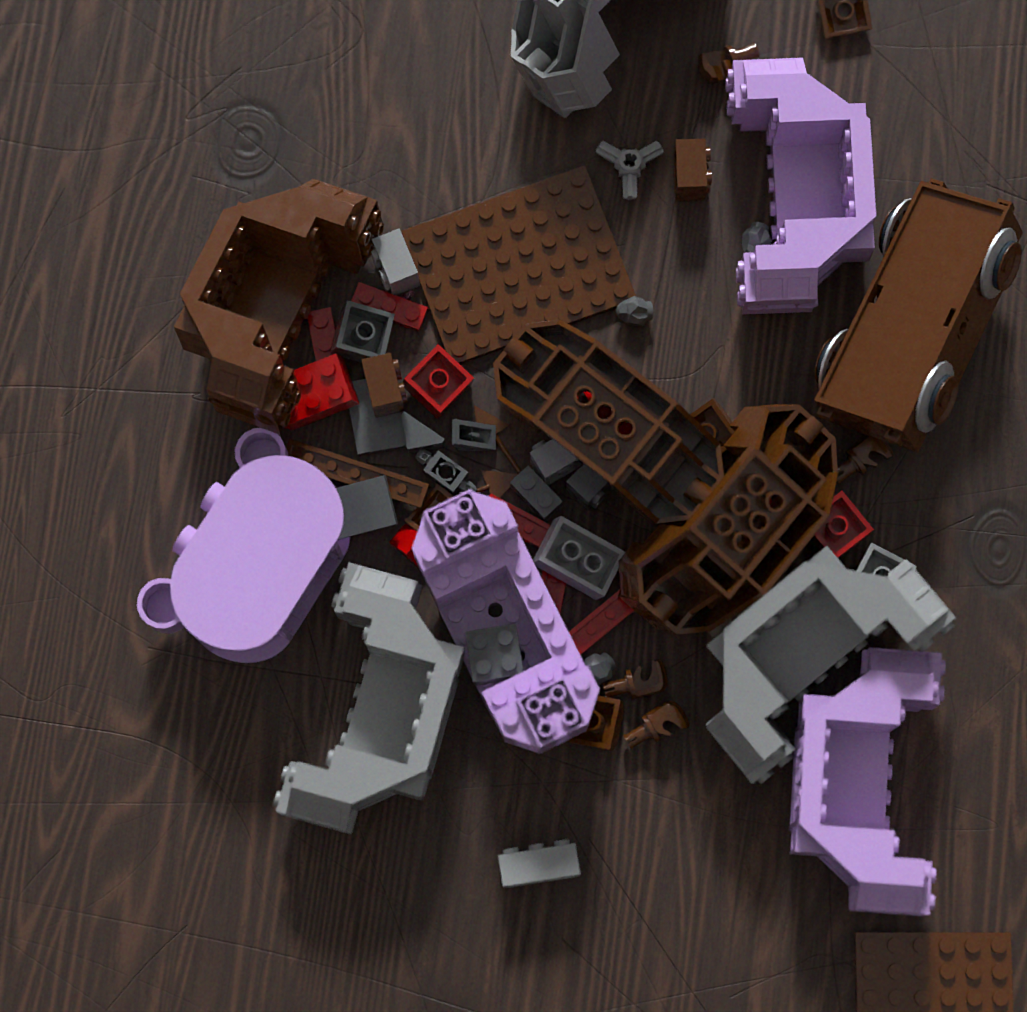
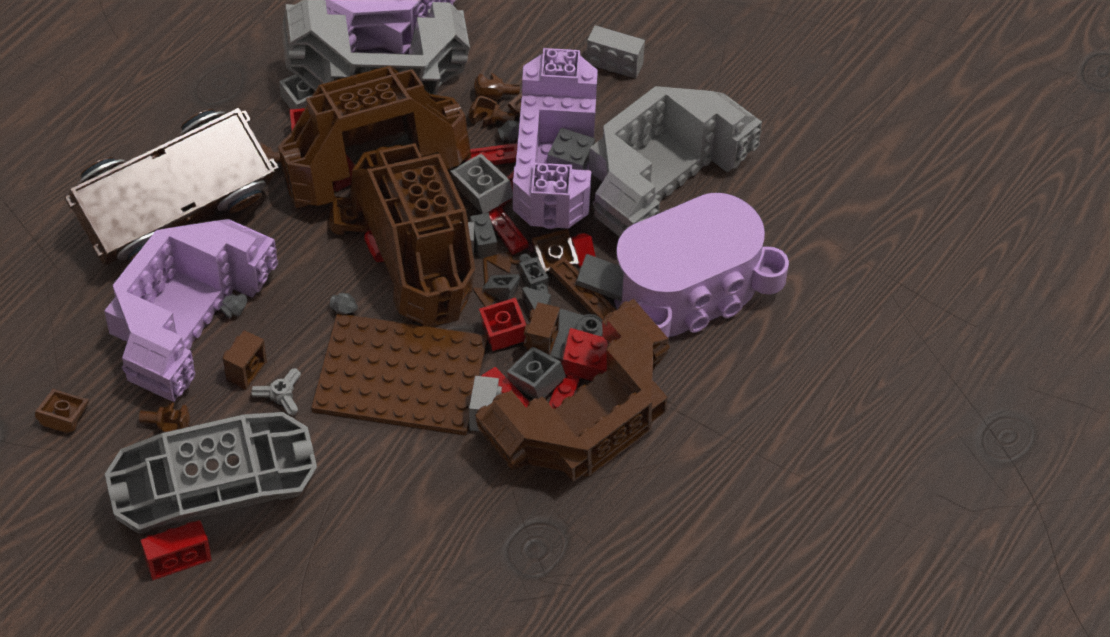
camera: 155 degrees left, 25 degrees down
none -> dark grey plate [576,314,603,337]

